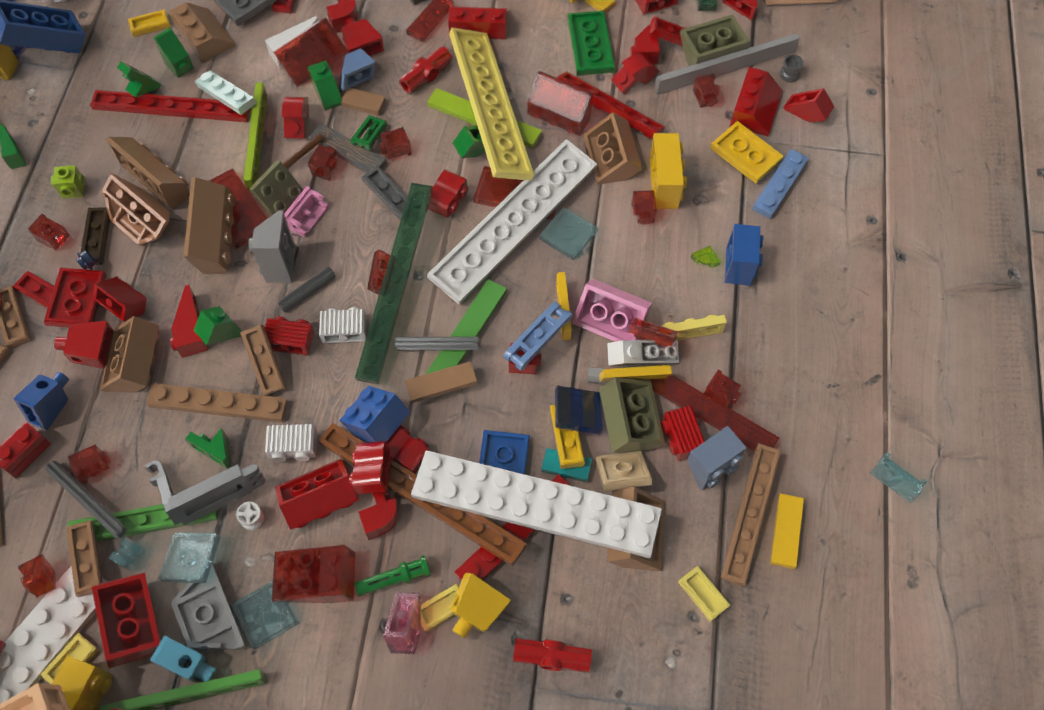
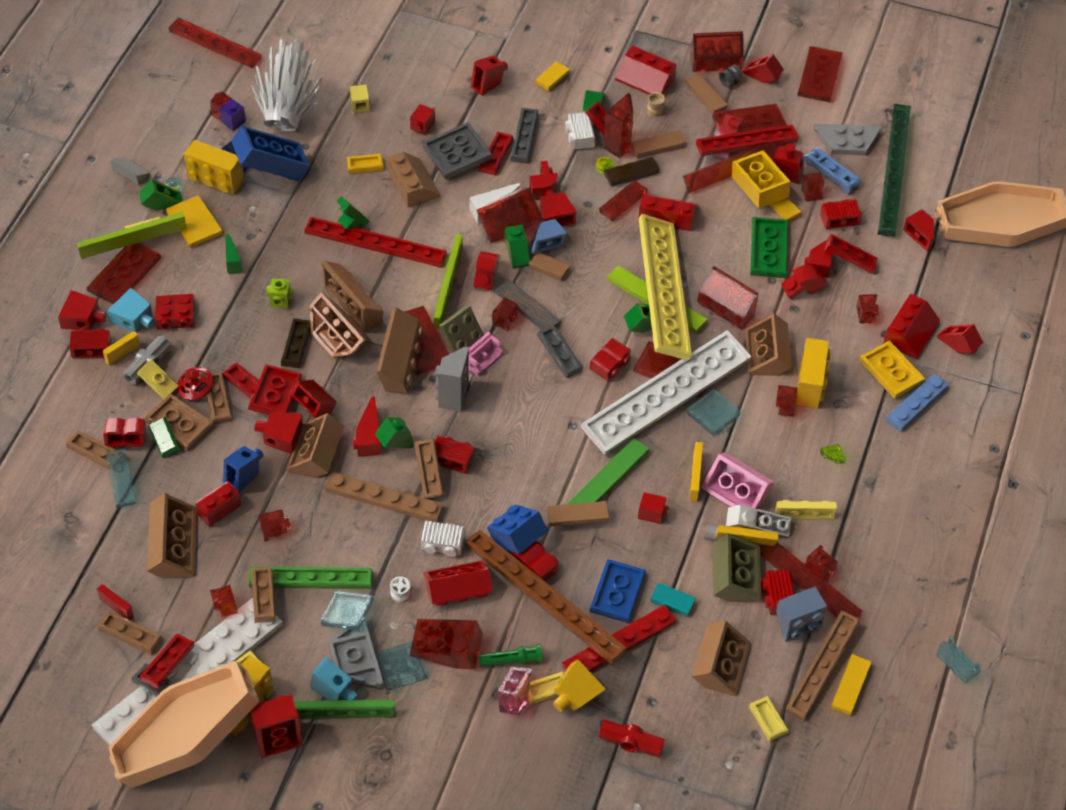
camera: 10 degrees right, 10 degrees down
clear red brick [28,214,70,251] -> none
dark grey axle [45,461,127,539] -> none
dark blue plate [76,250,97,270] -> none
red brick [91,572,160,669] -> none
clear light blue wheel [108,537,144,571] -> none
dark grey hinge [145,461,266,526] -> none
green slope [153,27,194,78] -> none
green slope [185,428,231,469] -> none
light aqua plate [195,70,256,115] -> none
dark grey axle [278,267,336,312] -> none
reddish brown bar [283,133,325,169] -> none
white brick [319,307,367,343] -> none
red brick [349,441,391,494] -> none
green tile [351,115,387,151] -> none
clear green plate [355,183,433,385] -> none
red brick [358,491,399,540] -> none
clear red plate [367,249,396,298] -> none
clear red brick [379,127,412,159] -> none
dark grey axle [394,337,481,350] -> none
red piece [399,46,452,93] -> none
white plate [411,450,662,558] -> none
medium blue plate [503,301,573,371] -> none
yellow tile [549,403,585,469] -> none
red plate [555,72,665,138] -> none
tile [555,385,603,435] -> none
tan tile [595,451,652,491] -> none
clear red plate [628,318,678,347] -> none
light grey tile [654,34,800,95] -> none
olive slope [680,14,750,66] -> none
blue brick [724,224,764,286] -> none
dark grey wheel [780,54,803,83] -> none

